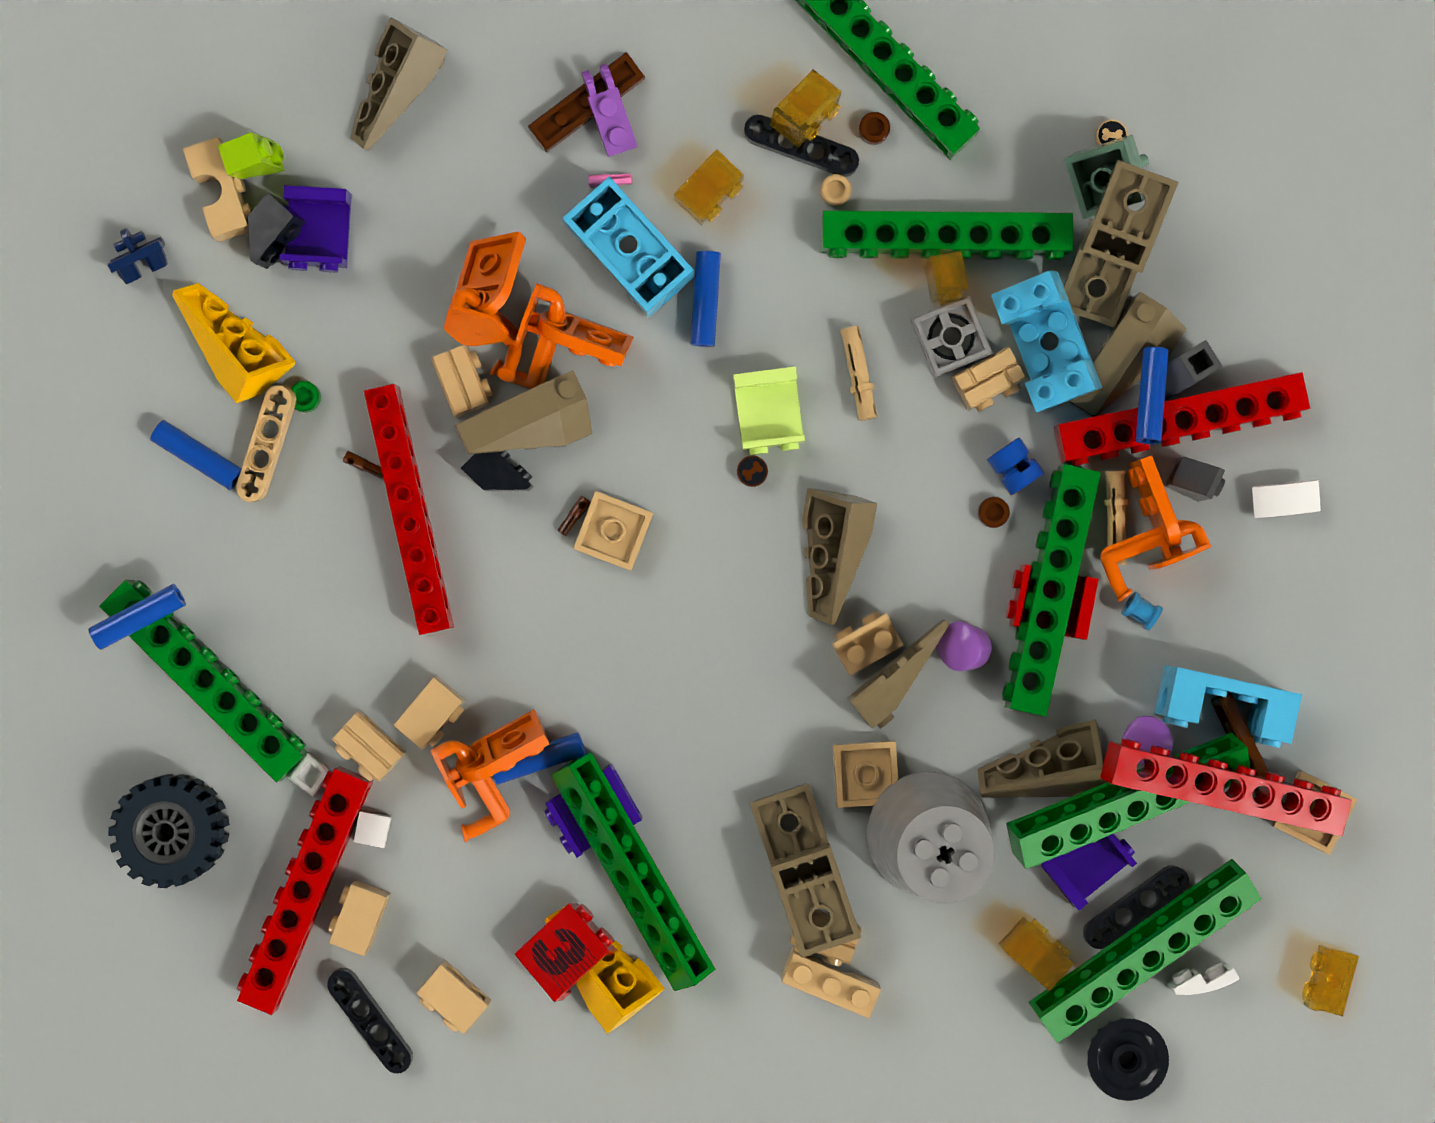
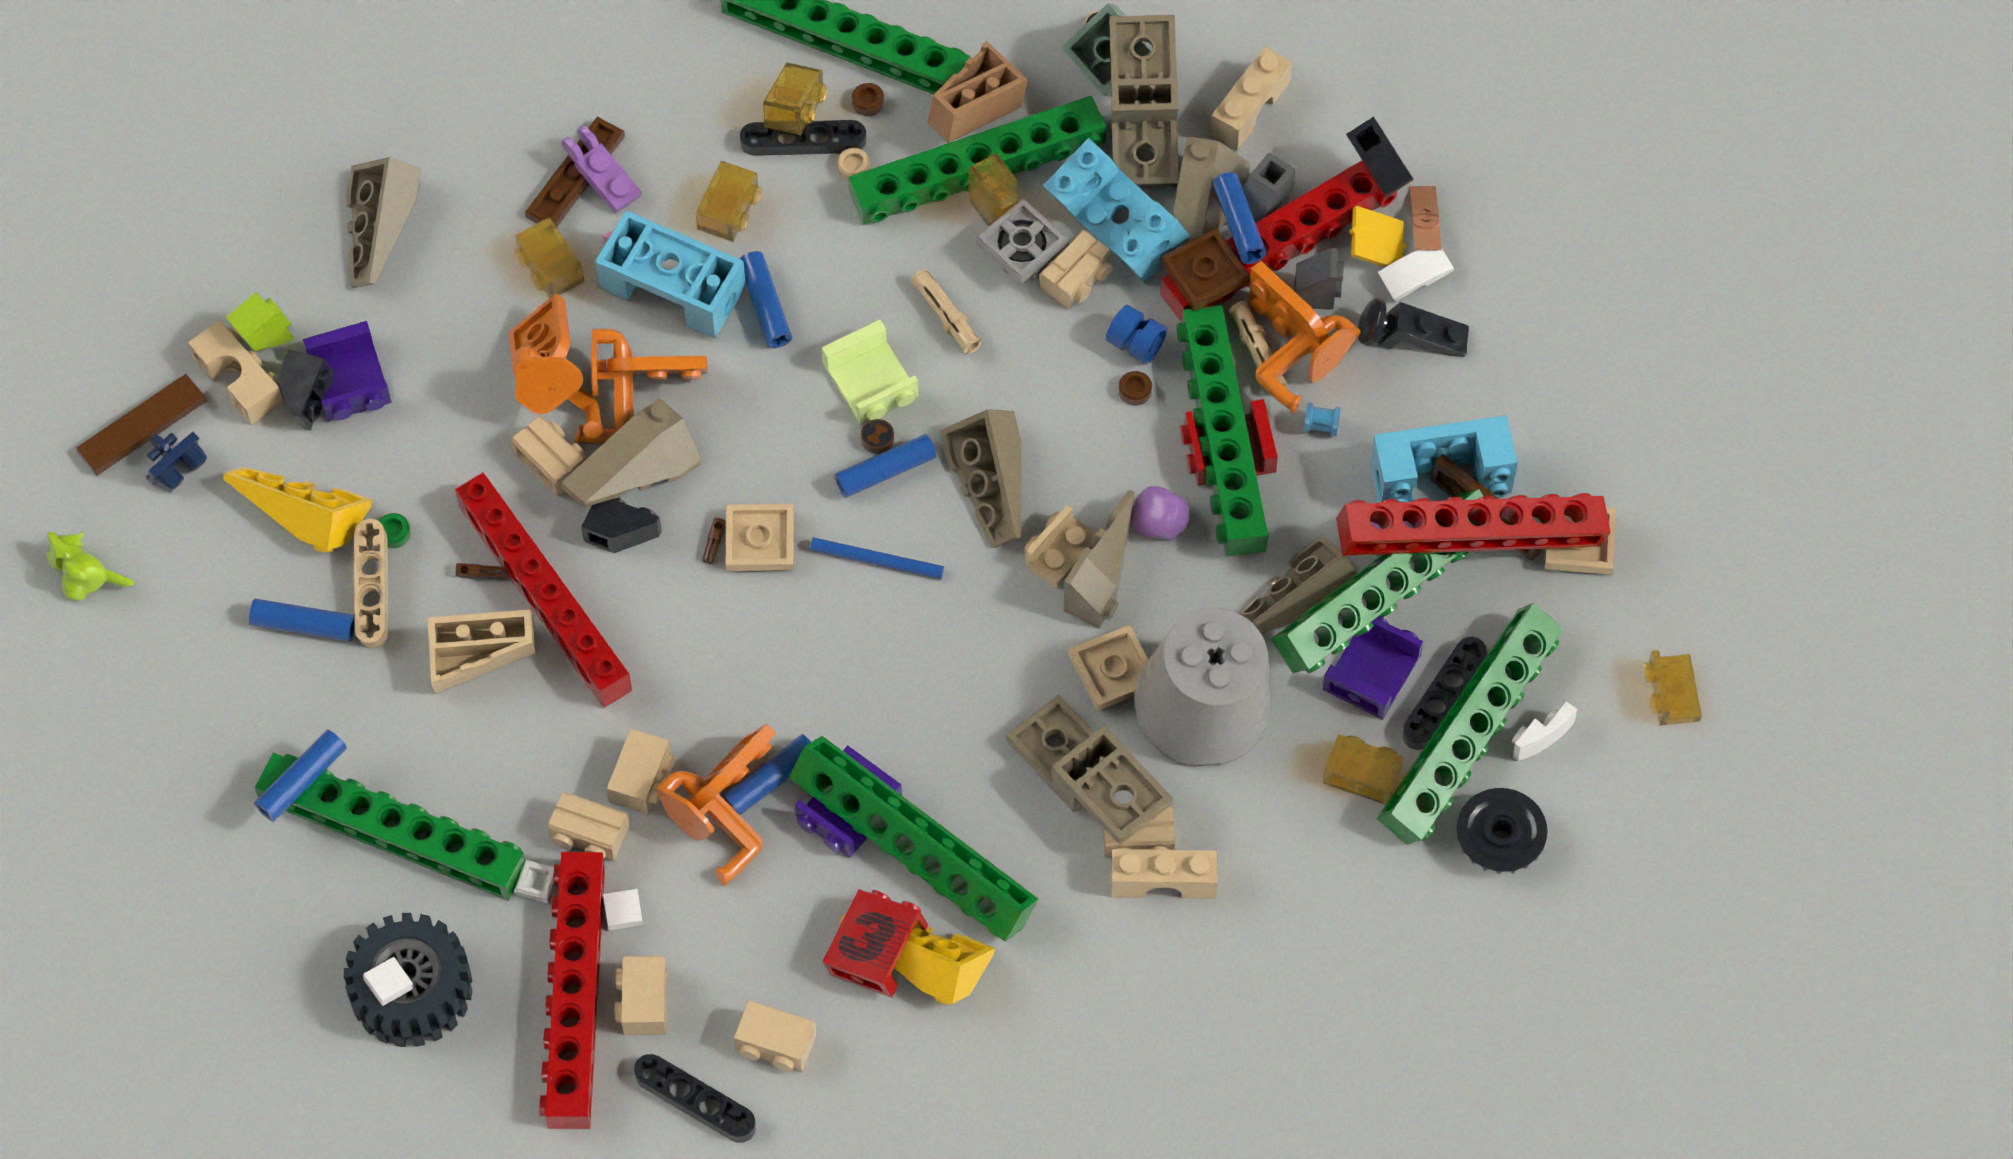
camera: 20 degrees left, 25 degrees down
none -> lime animal [46,531,135,601]
none -> reddish brown tile [76,374,207,476]
none -> white tile [363,957,413,1006]
none -> tan wedge [427,609,536,694]
none -> clear yellow brick [514,218,585,298]
none -> blue bar [810,537,944,579]
none -> blue piece [834,433,937,498]
none -> medium nougat wedge [928,41,1028,143]
none -> reddish brown tile [1160,228,1251,312]
none -> tan arch [1210,46,1292,151]
none -> black slope [1346,116,1414,198]
none -> yellow piece [1349,206,1406,267]
none -> black piece [1358,298,1469,357]
none -> nougat piece [1410,186,1442,250]

